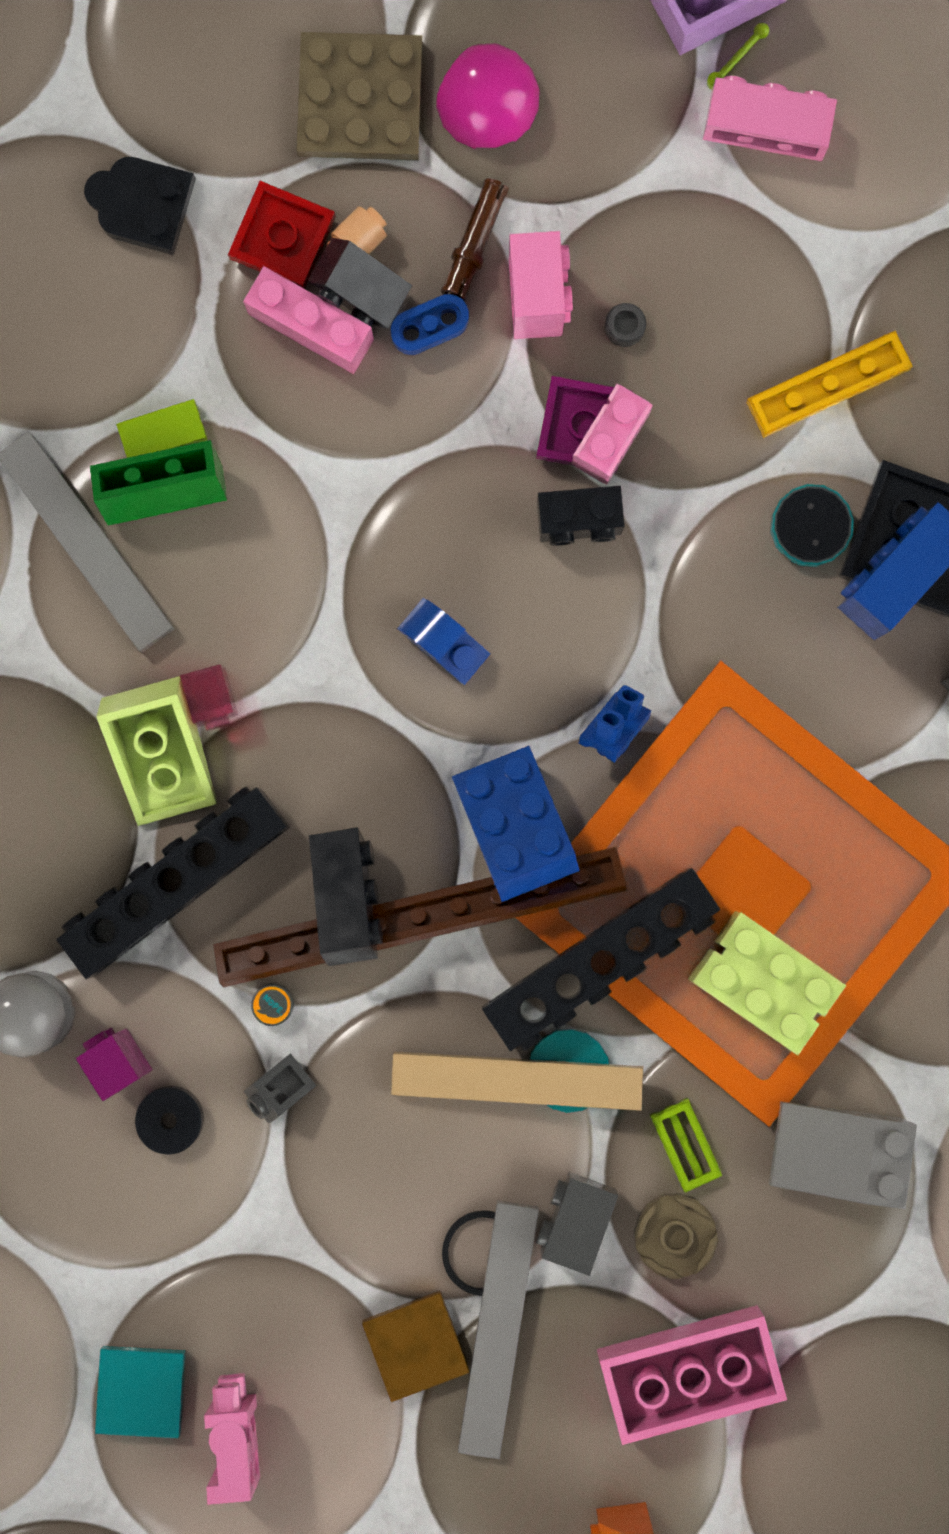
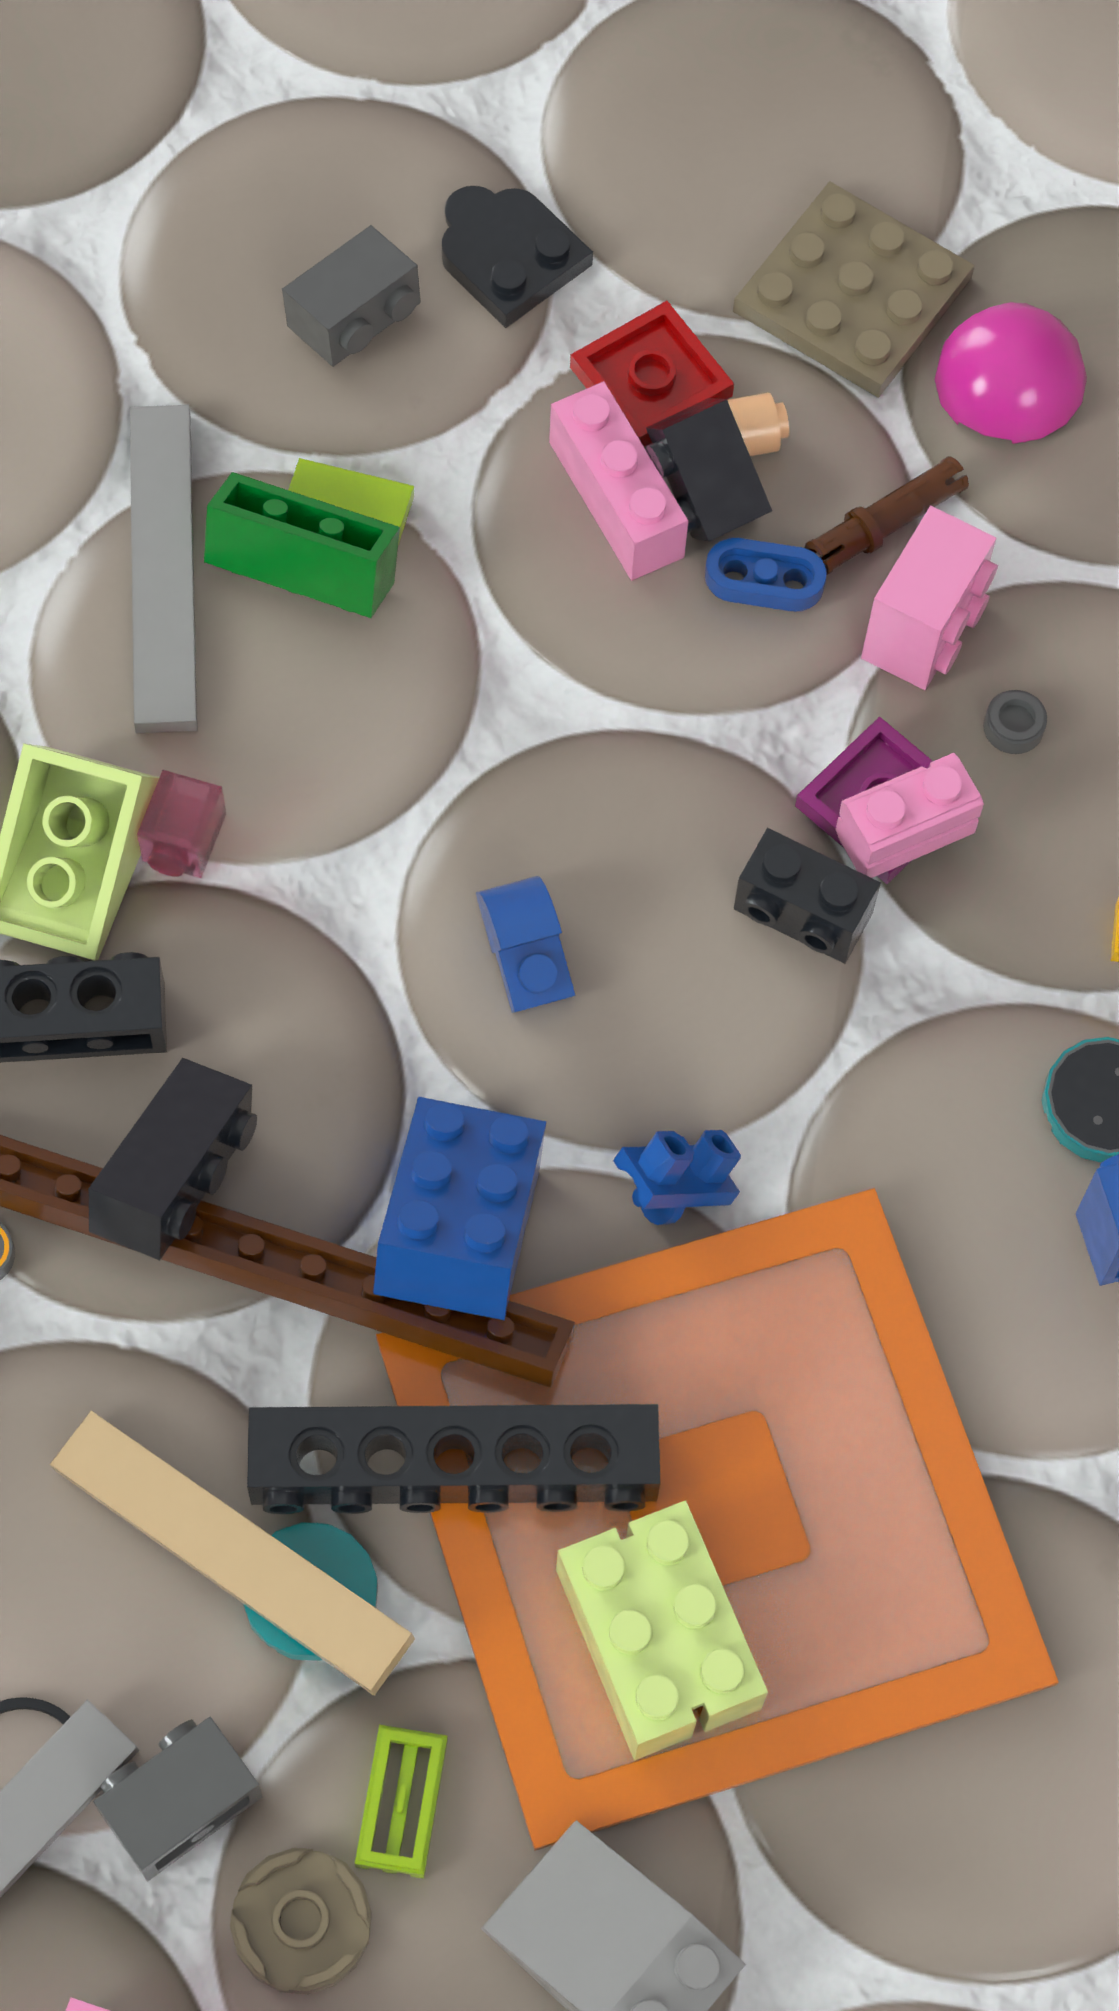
camera: 25 degrees right, 20 degrees down
none -> dark grey brick [282,225,421,367]

